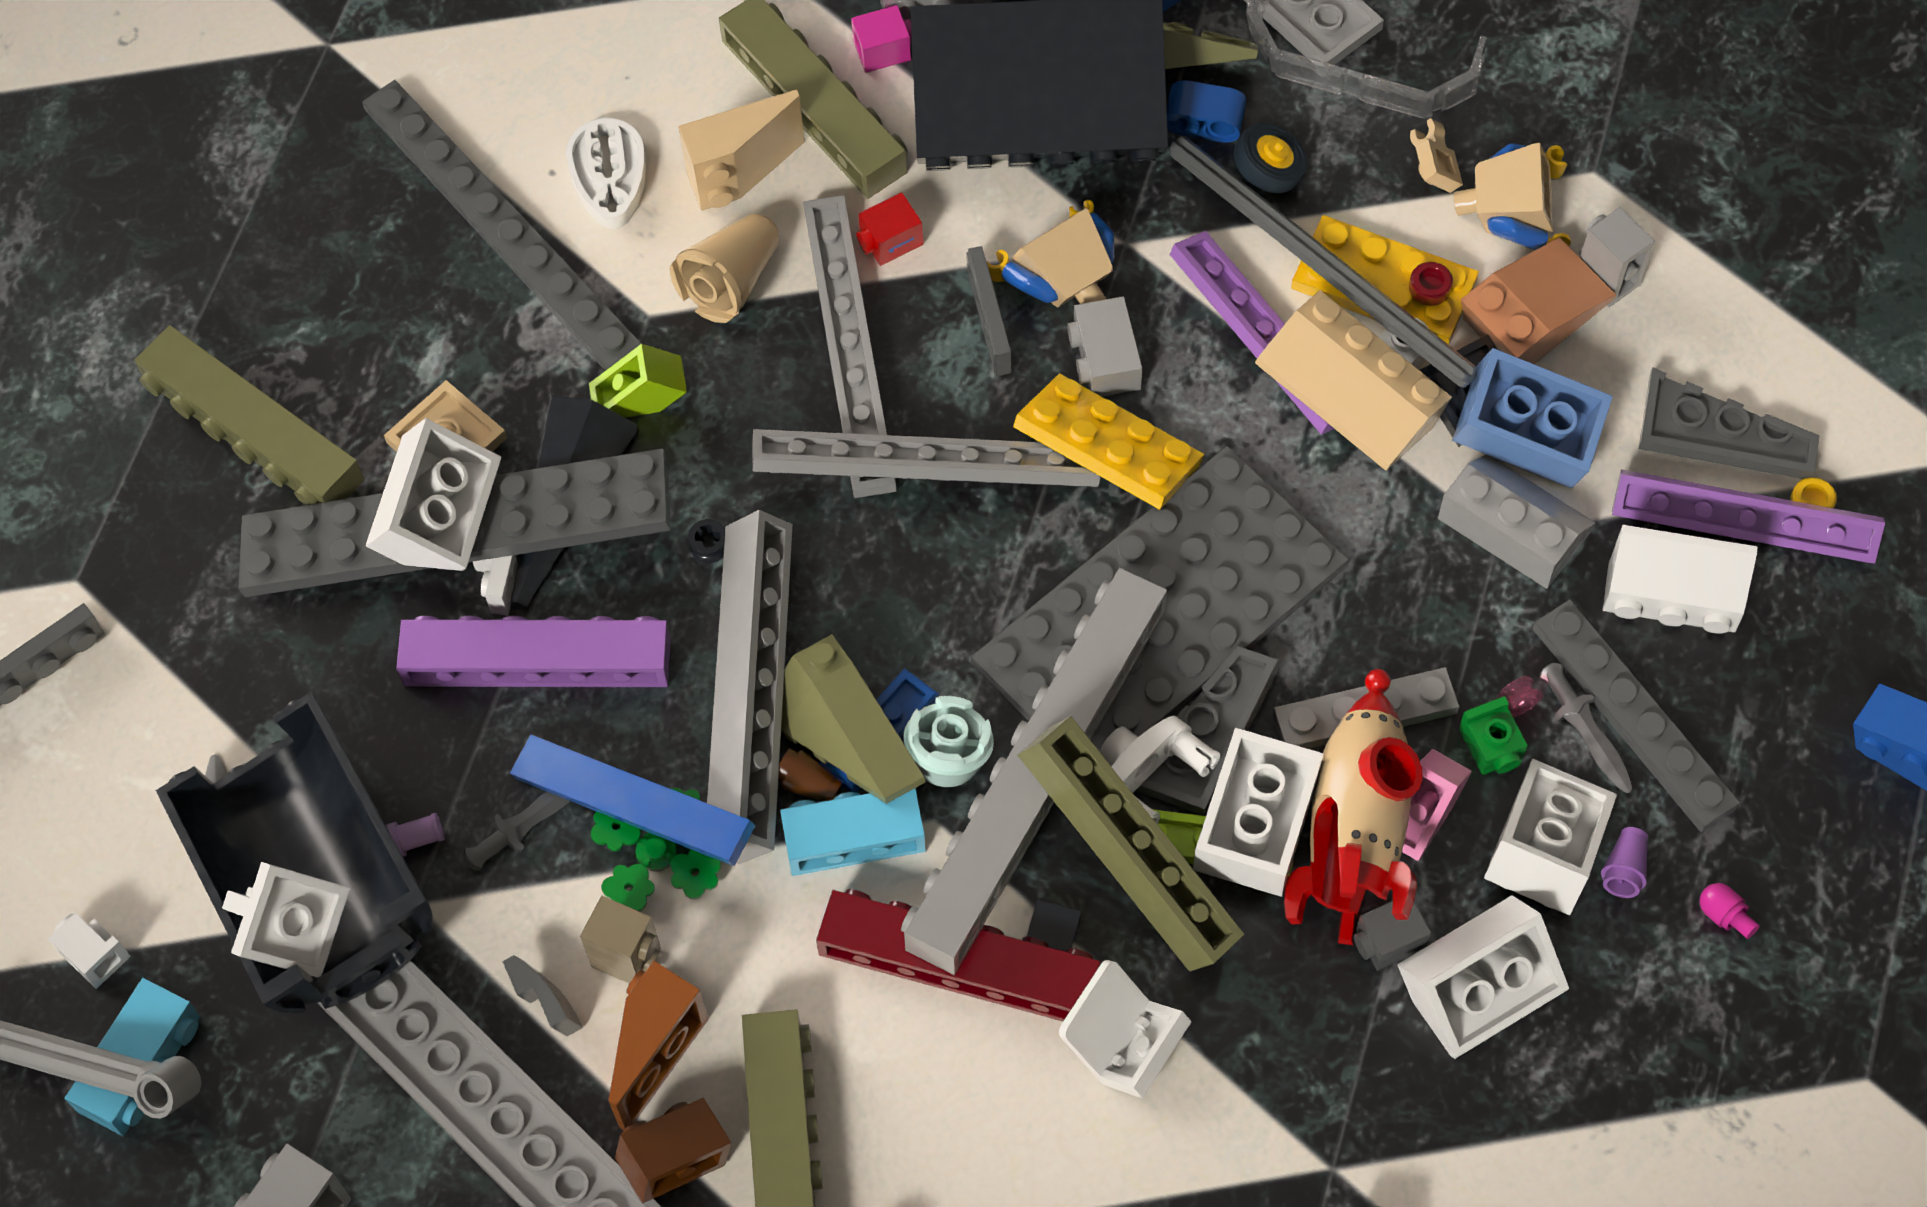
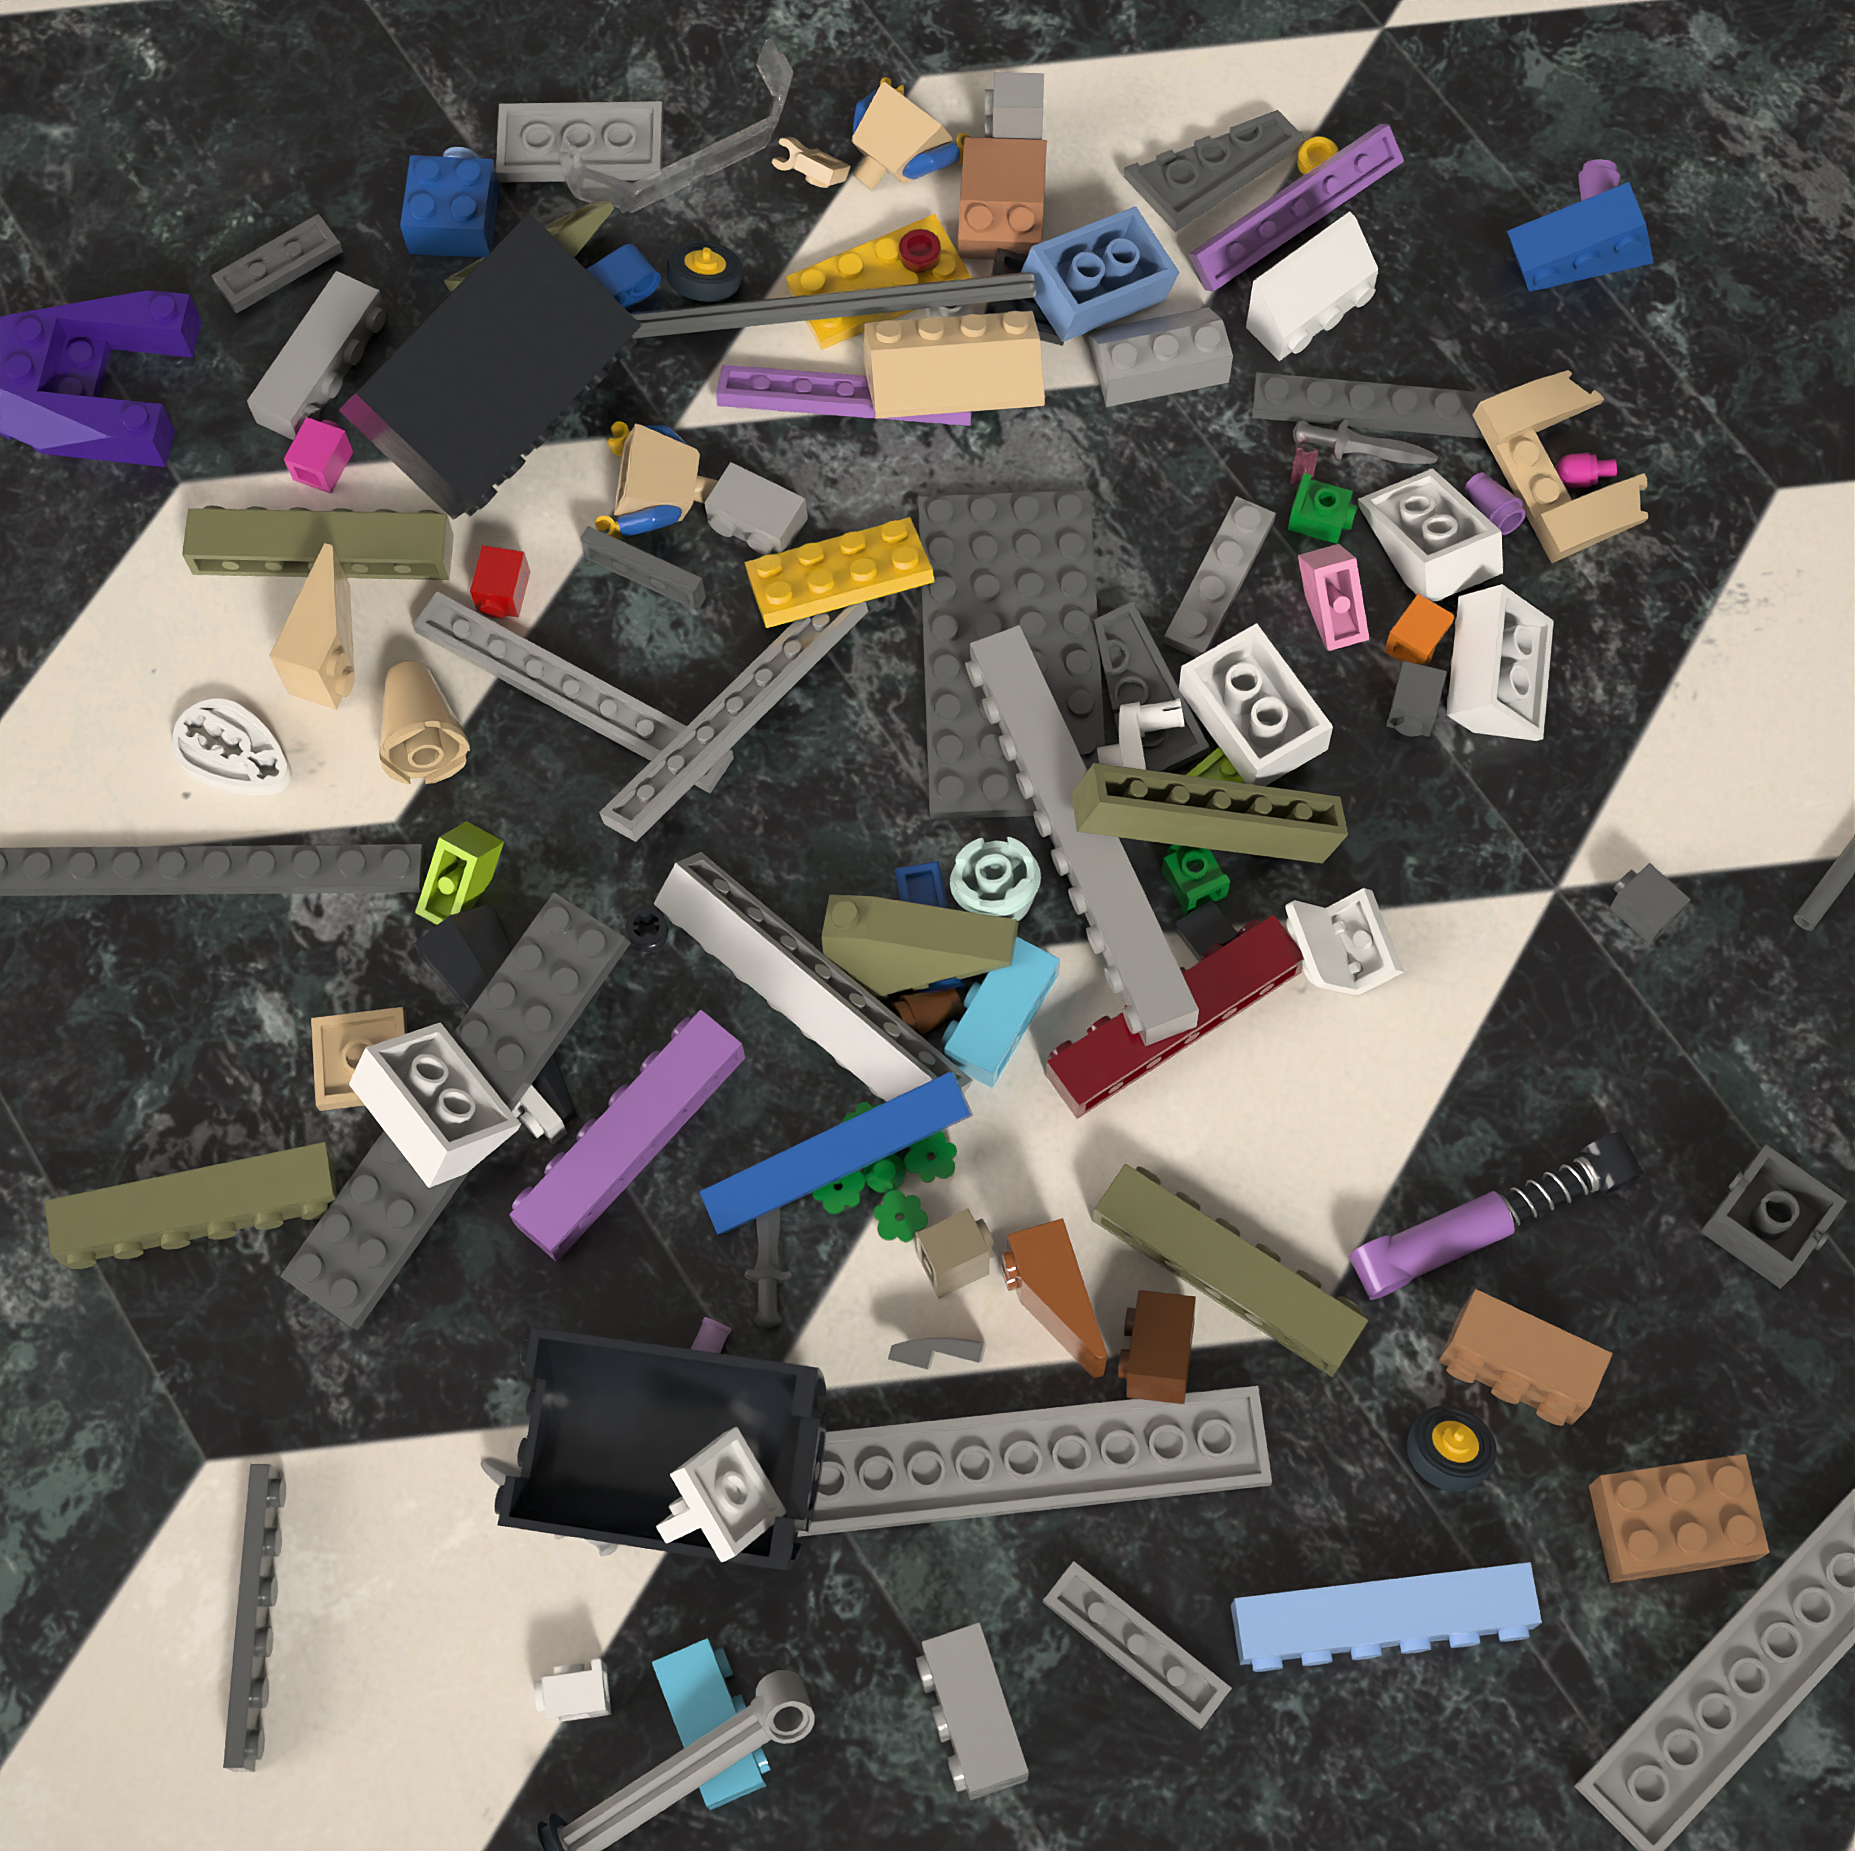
camera: 50 degrees left, 5 degrees up
piece [1284,669,1423,945] -> none
none -> green brick [1162,844,1230,915]
none -> orange panel [1384,593,1454,666]
none -> tan wedge [1472,370,1648,563]

